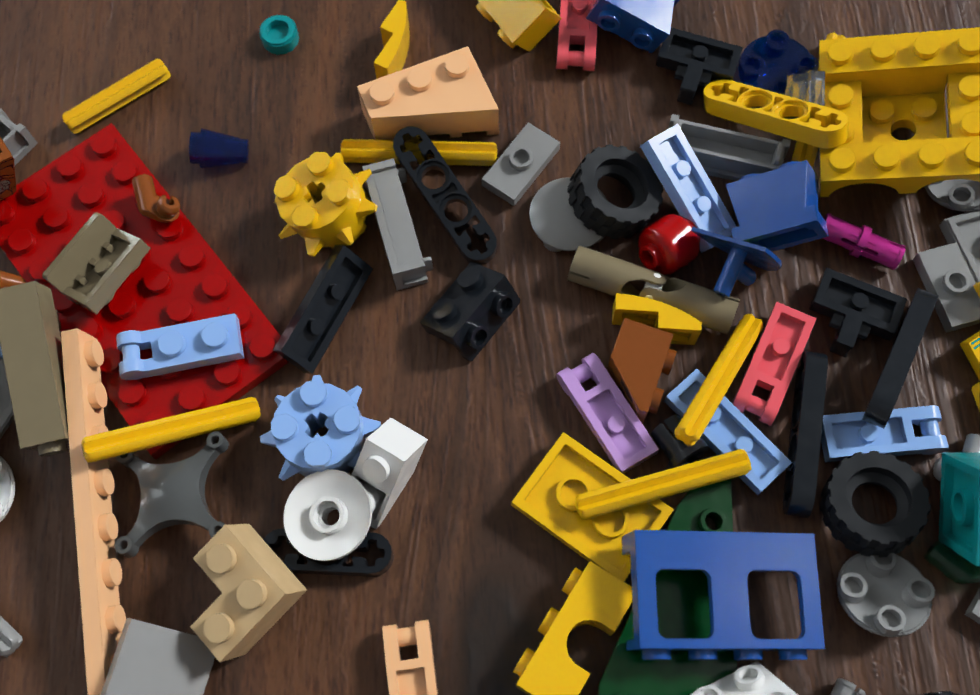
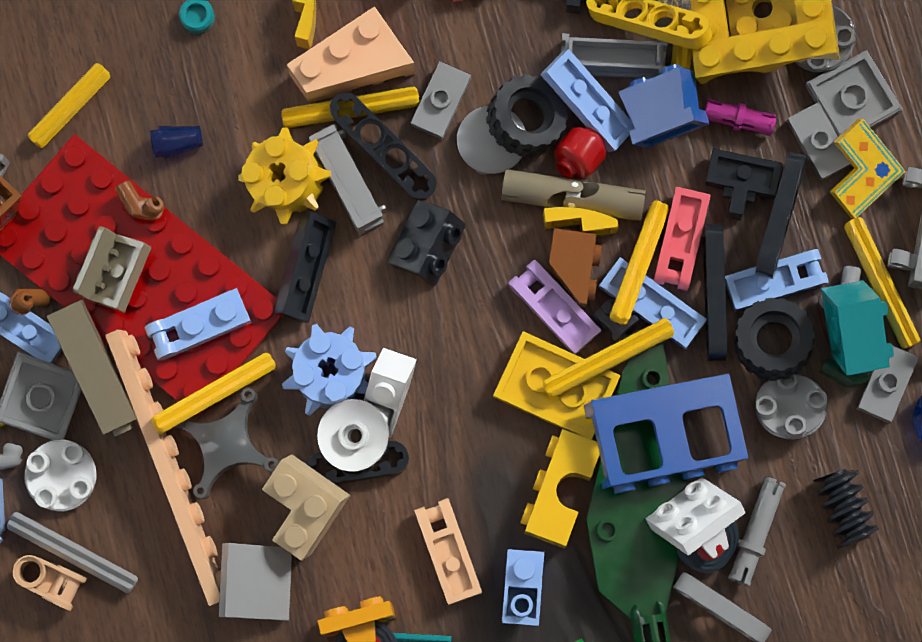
camera: 10 degrees left, 10 degrees up
blue shield [691,227,782,297] -> none

